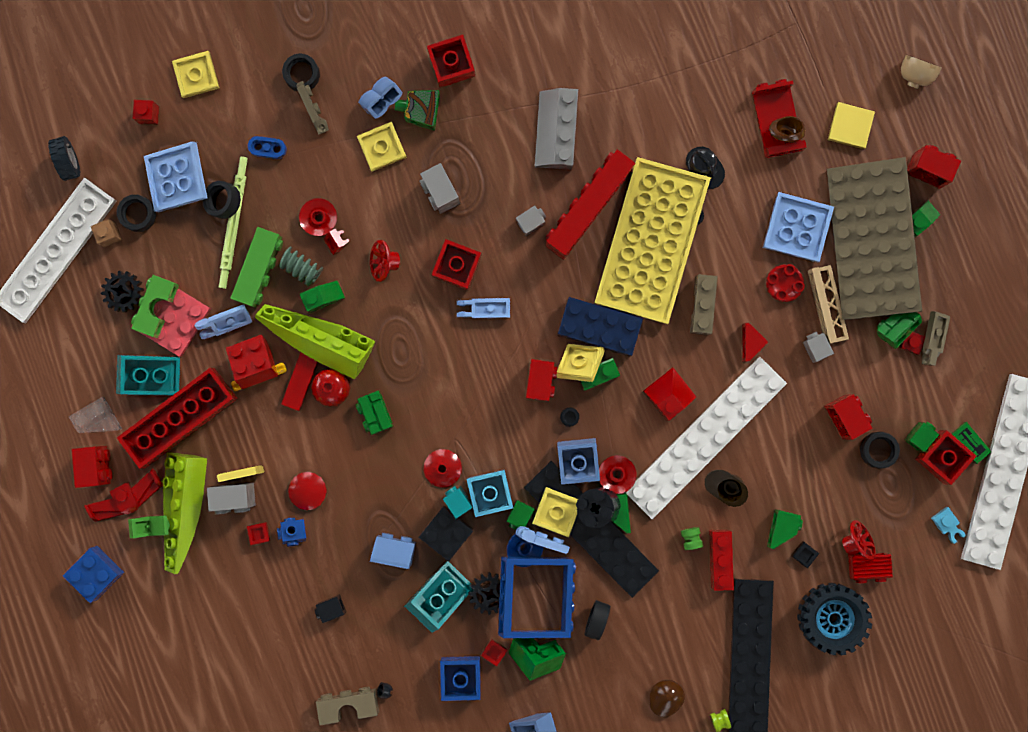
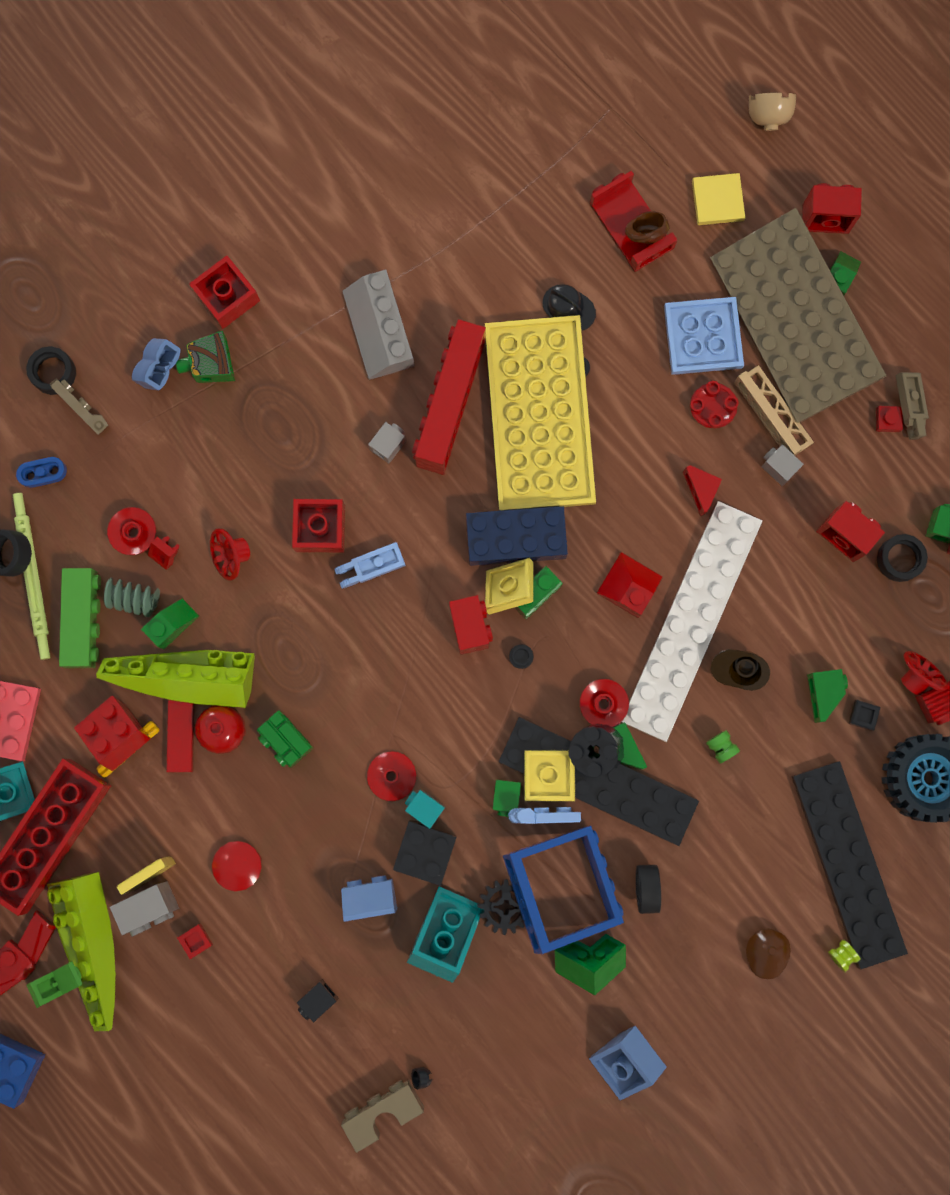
camera: 25 degrees left, 5 degrees down
light blue hinge [194,304,252,339] -> none
blue brick [277,518,306,547] -> none
light yellow tile [357,122,407,172] -> none
light grey brick [419,163,460,214] -> none
blue brick [440,656,481,701] -> none
medium azure brick [466,469,513,517] -> none
red plate [481,639,508,667] -> none
blue dish [507,531,543,567] -> none
medium blue slope [557,438,600,485] -> none
dark tan arch [690,274,718,335] -> none
red brick [709,530,734,591] -> none
green brick [877,312,922,349] -> none

